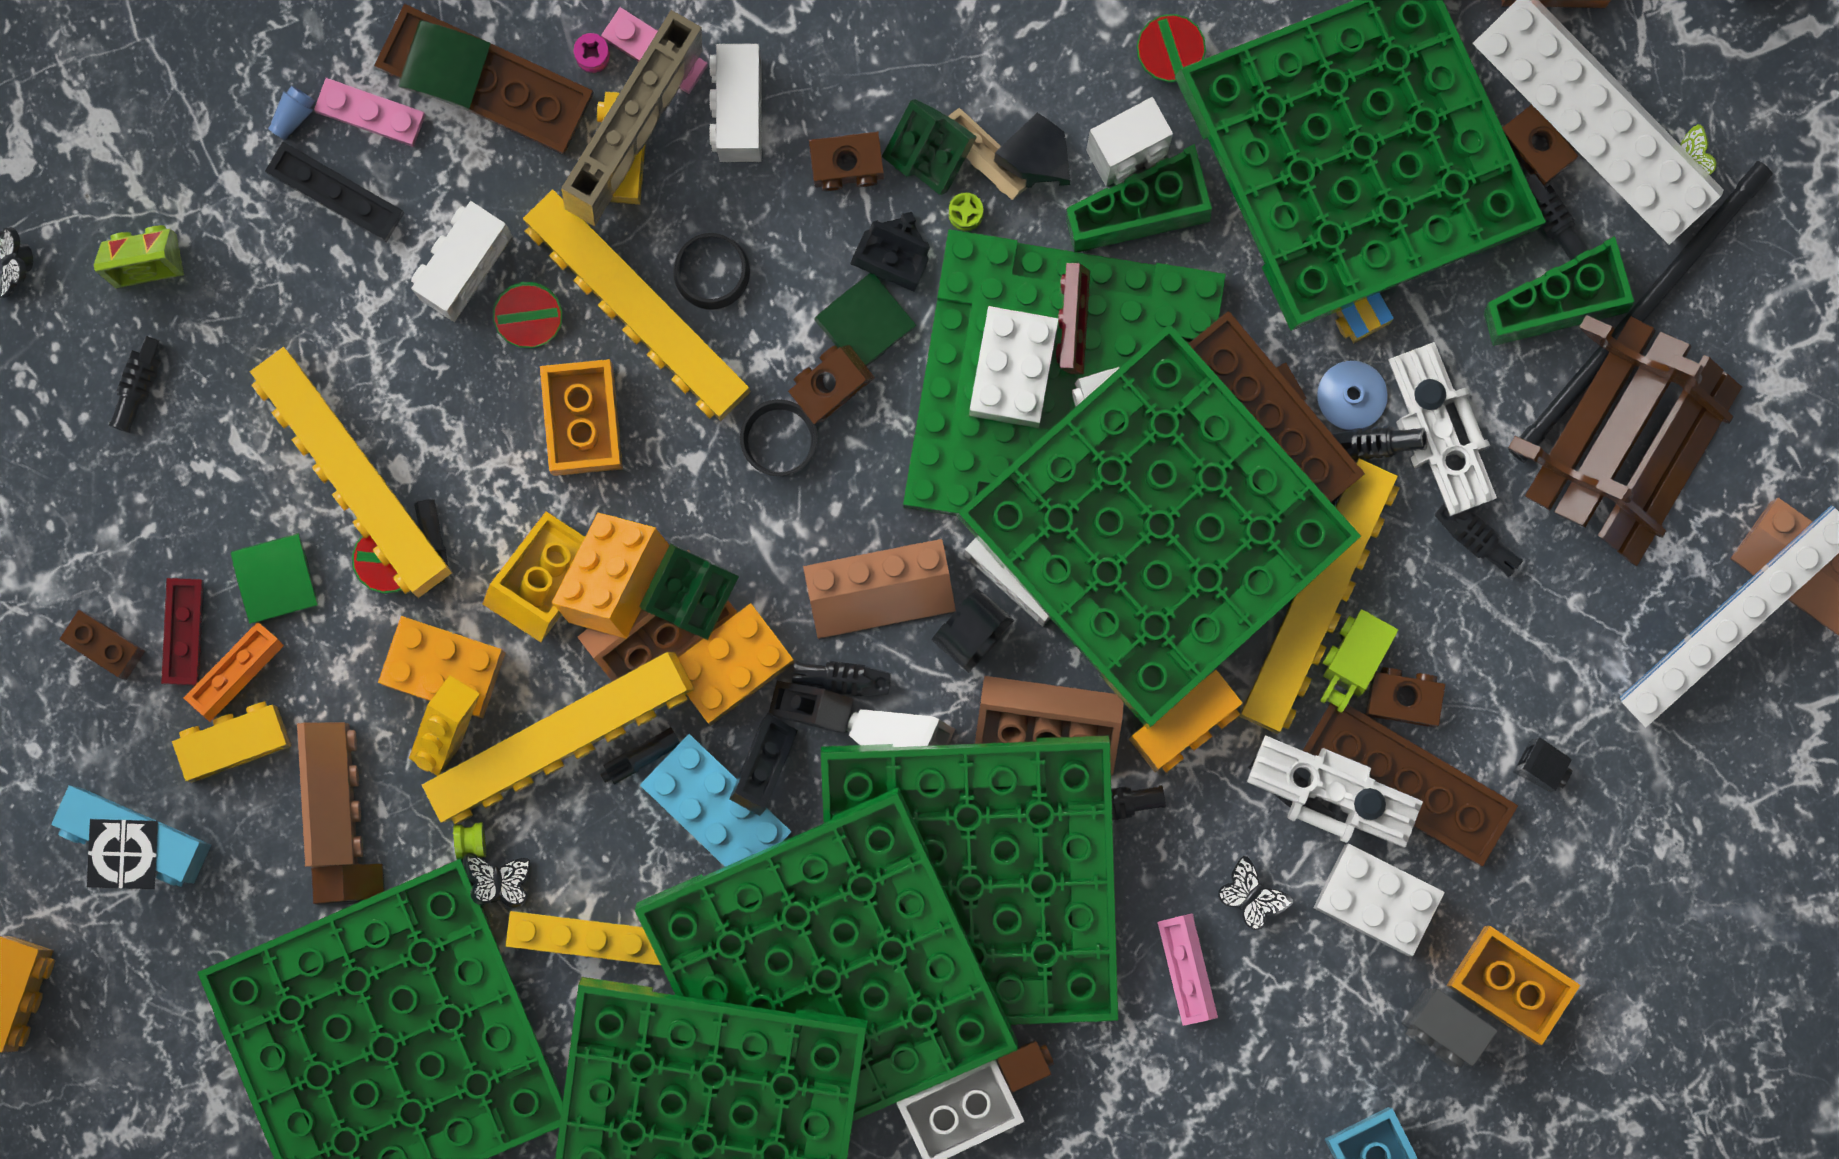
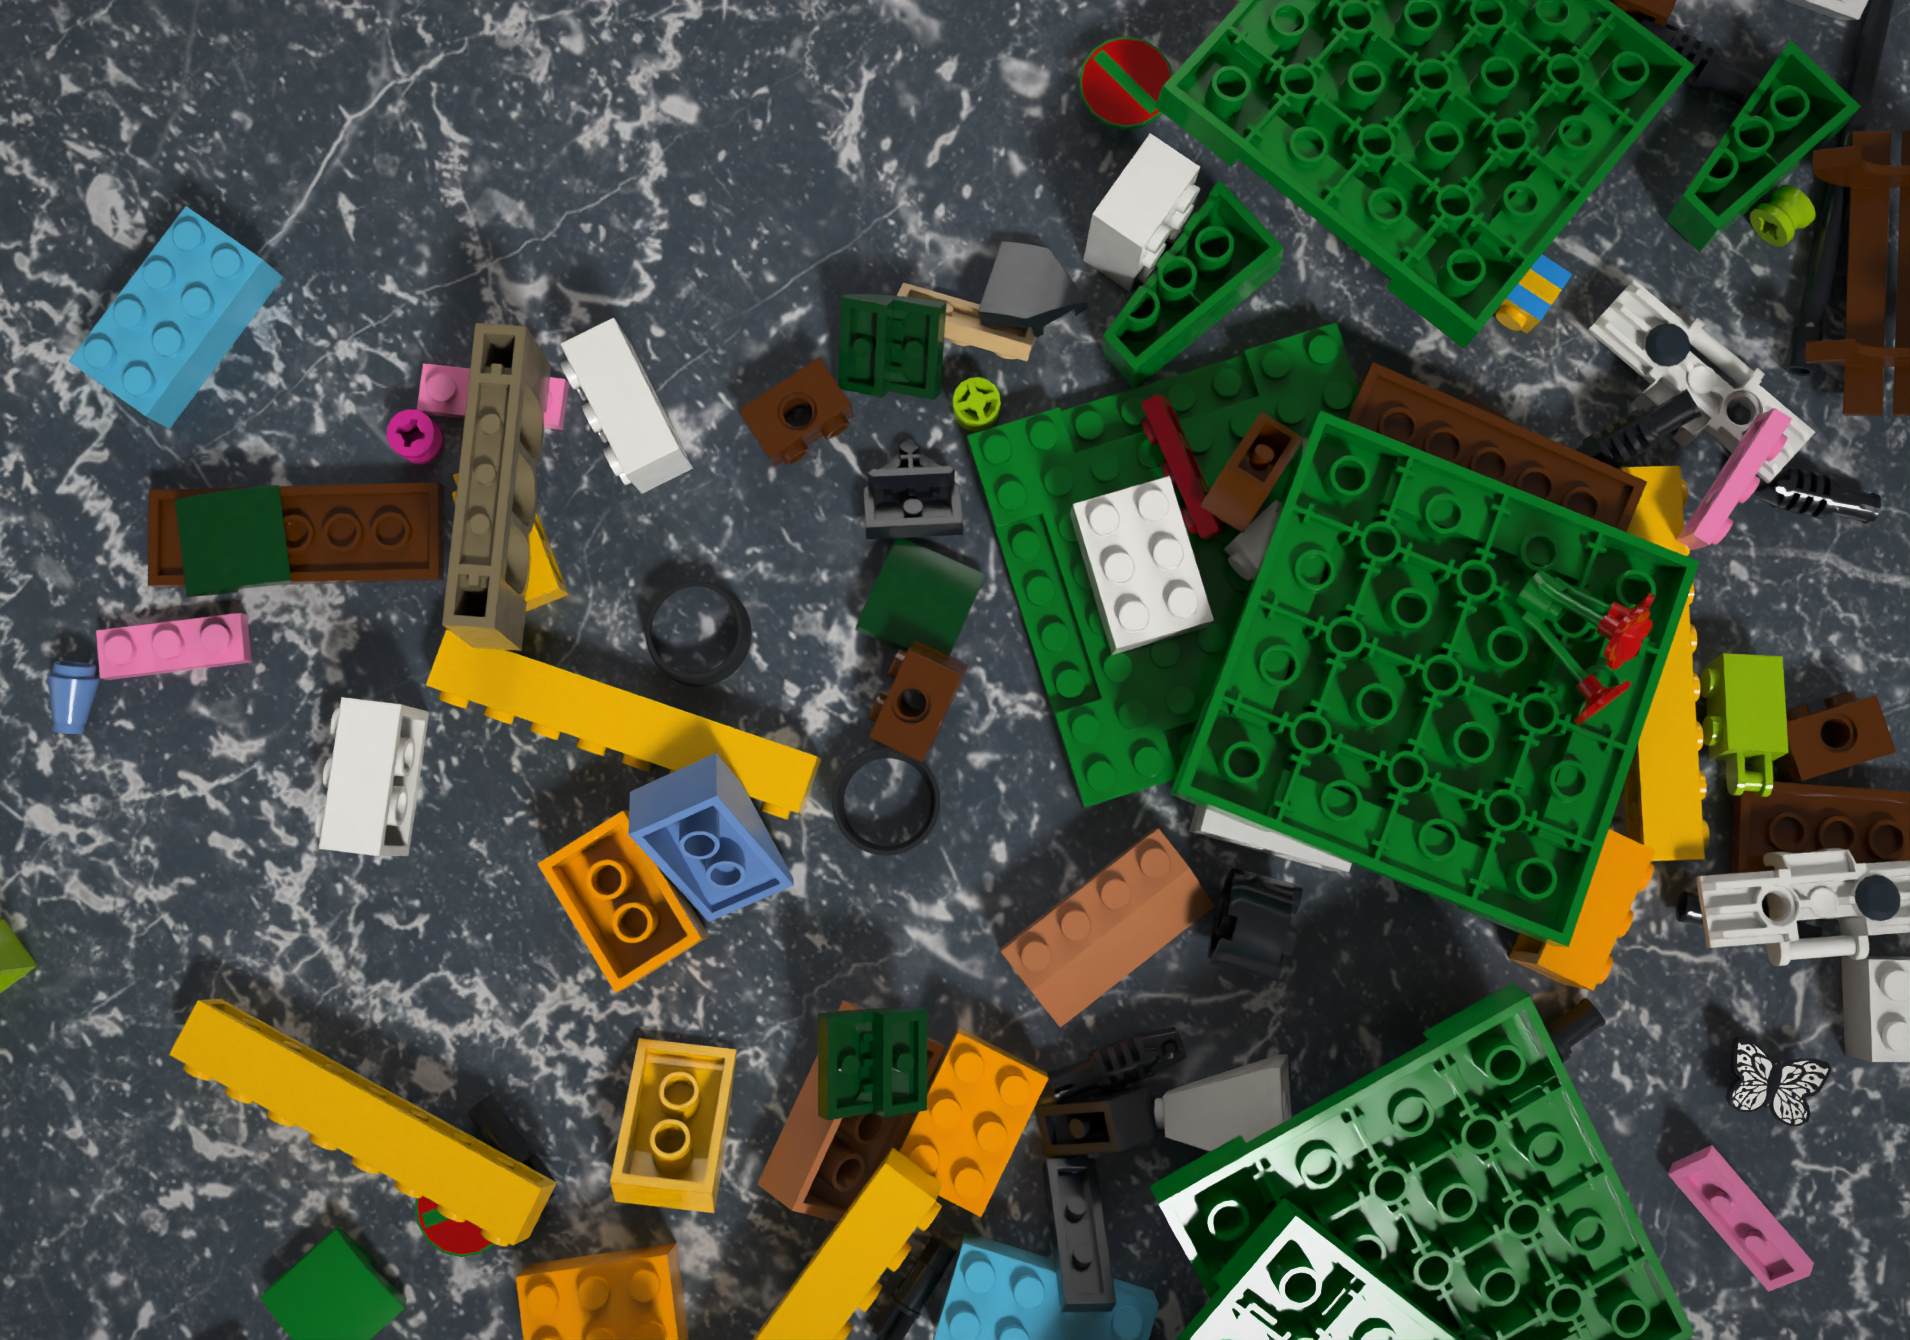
camera: 25 degrees left, 0 degrees up
black hinge [109,336,161,433] -> none
black plate [265,142,404,243] -> none
red piece [493,282,562,348] -> none
light orange brick [552,513,669,639] -> none
nougat slope [975,676,1124,776] -> none
light blue dish [1317,361,1388,430] -> none
none -> medium blue slope [628,753,794,922]
none -> reddish brown brick [1200,412,1303,533]
none -> plant [1516,570,1655,725]
none -> bright pink plate [1676,408,1792,550]
none -> lime wheel [1750,185,1816,247]

